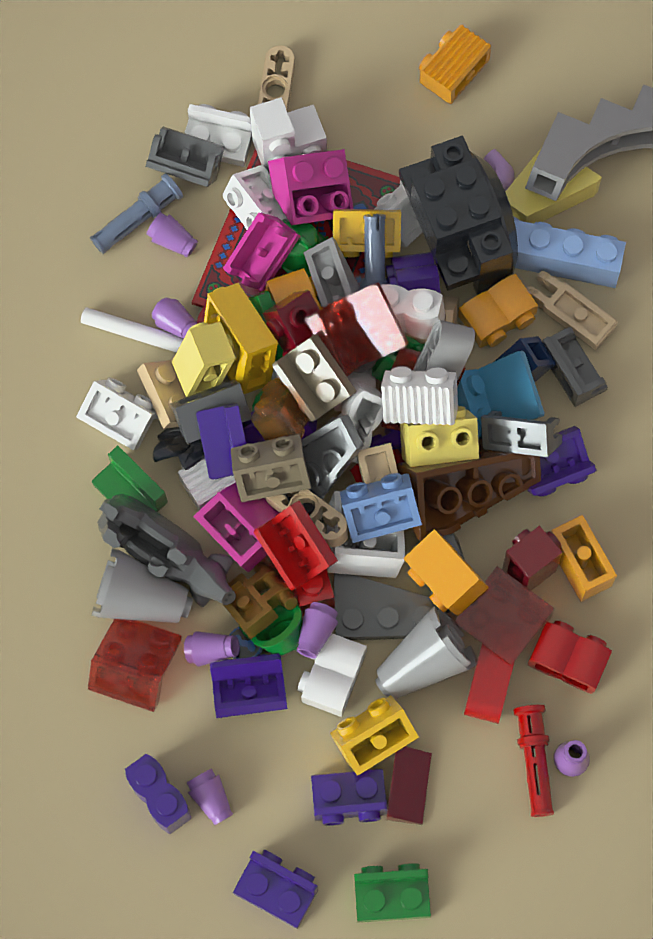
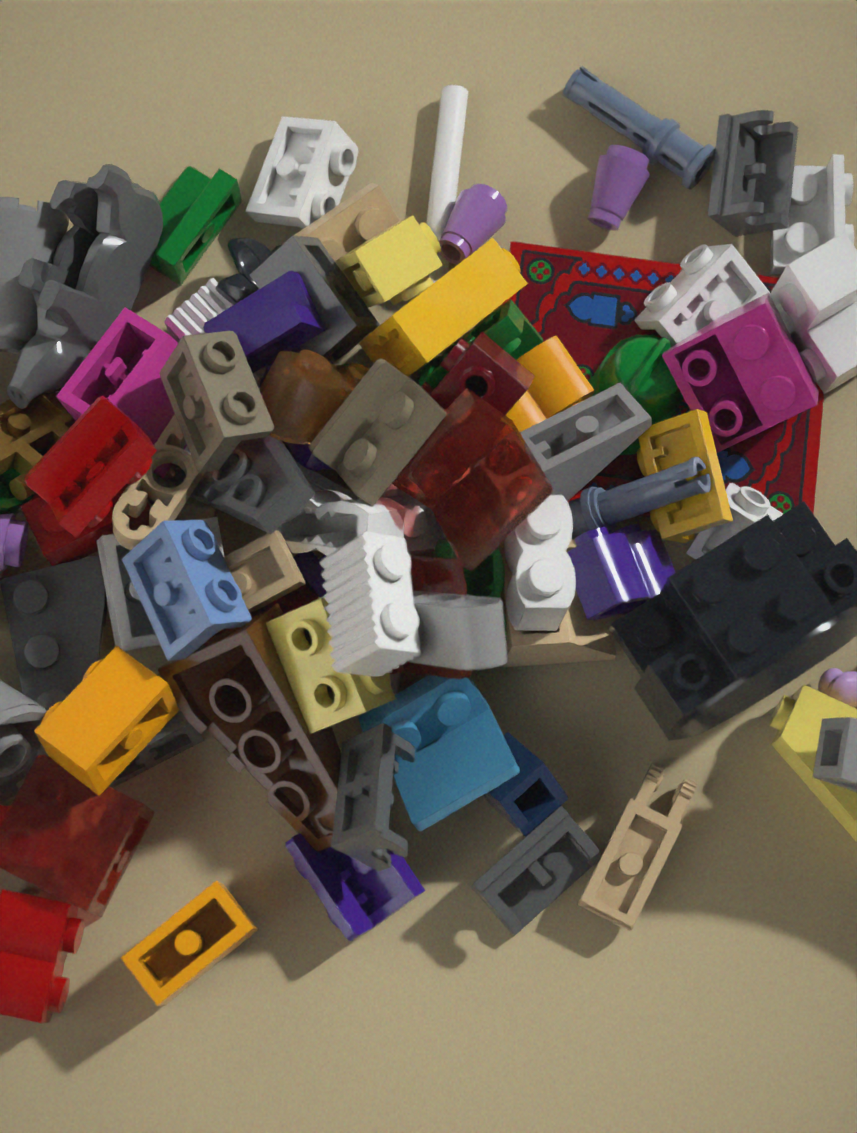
camera: 75 degrees right, 5 degrees up
dark pink hinge [223,212,300,292] -> none
light orange brick [458,273,538,348] -> none
dark red brick [502,525,563,596] -> none
light blue brick [513,216,626,288] -> none

